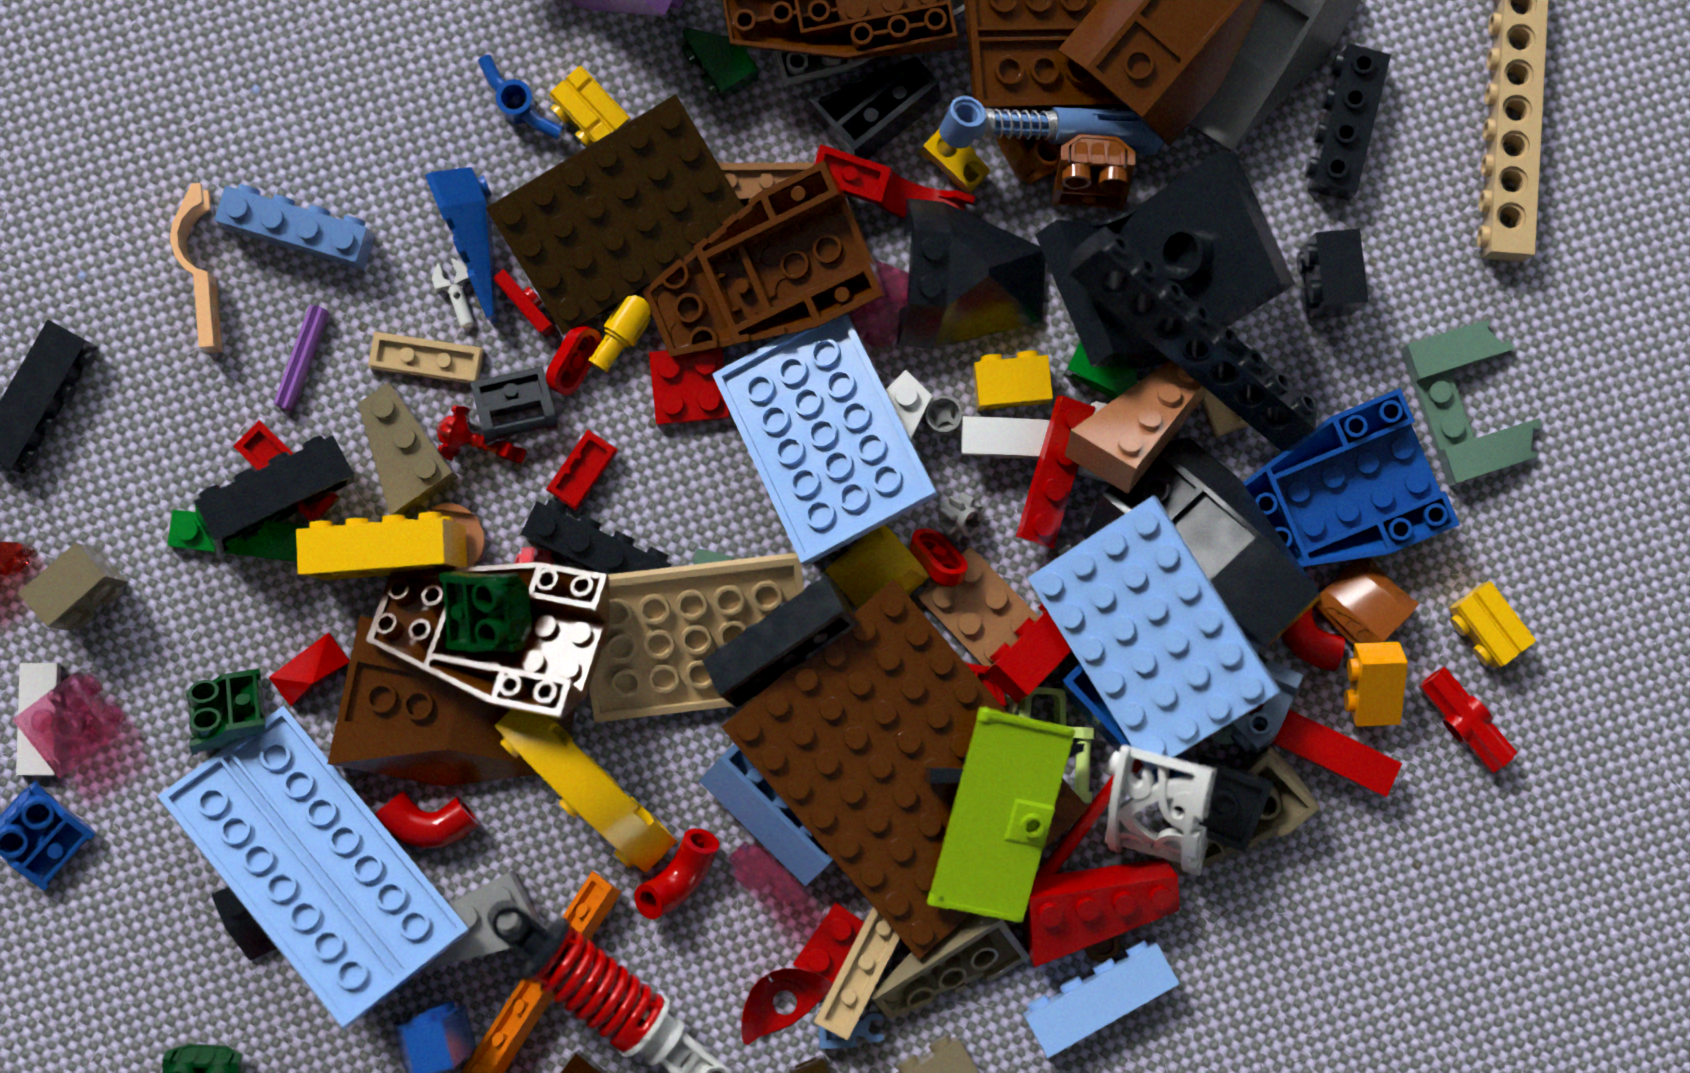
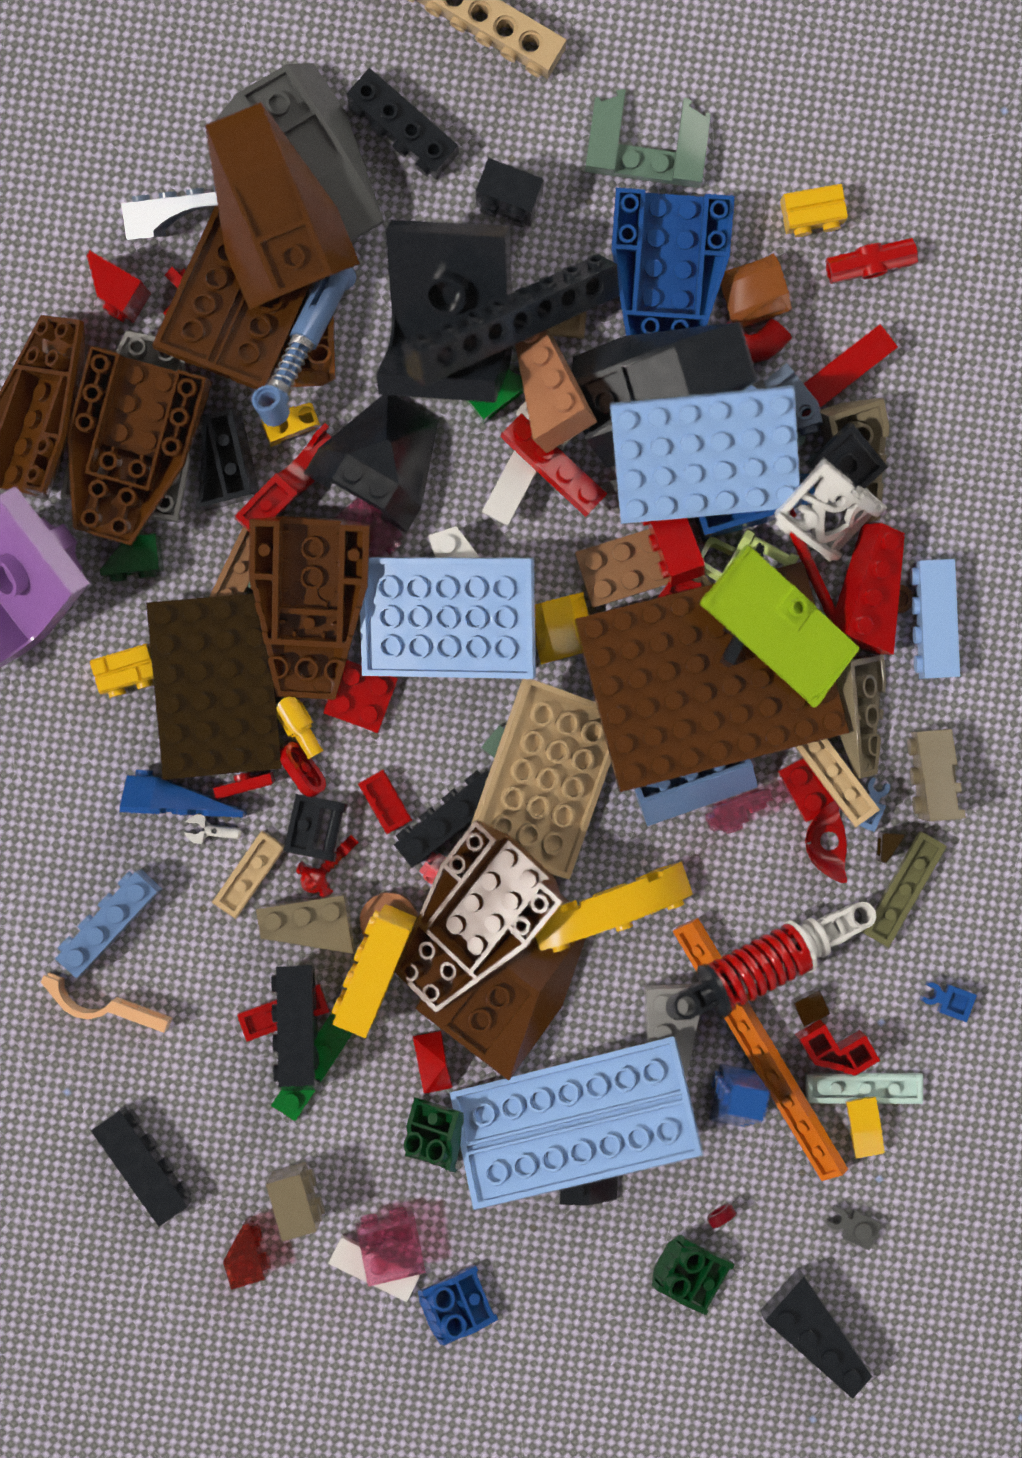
camera: 55 degrees left, 5 degrees up
medium lavender axle [274,305,329,411] -> none
red cylinder [375,791,480,849] -> none
dark green slope [439,572,532,652] -> none
blue piece [478,54,564,140] -> none
red cylinder [634,828,720,920] -> none
black brick [702,576,860,708] -> none
red plate [909,528,968,587] -> none
light grey wheel [925,396,962,435] -> none
light grey gear [938,492,983,541] -> none
yellow brick [972,350,1053,411] -> none
dark orange slope [1051,134,1135,211] -> none
light orange brick [1344,642,1408,726] -> none

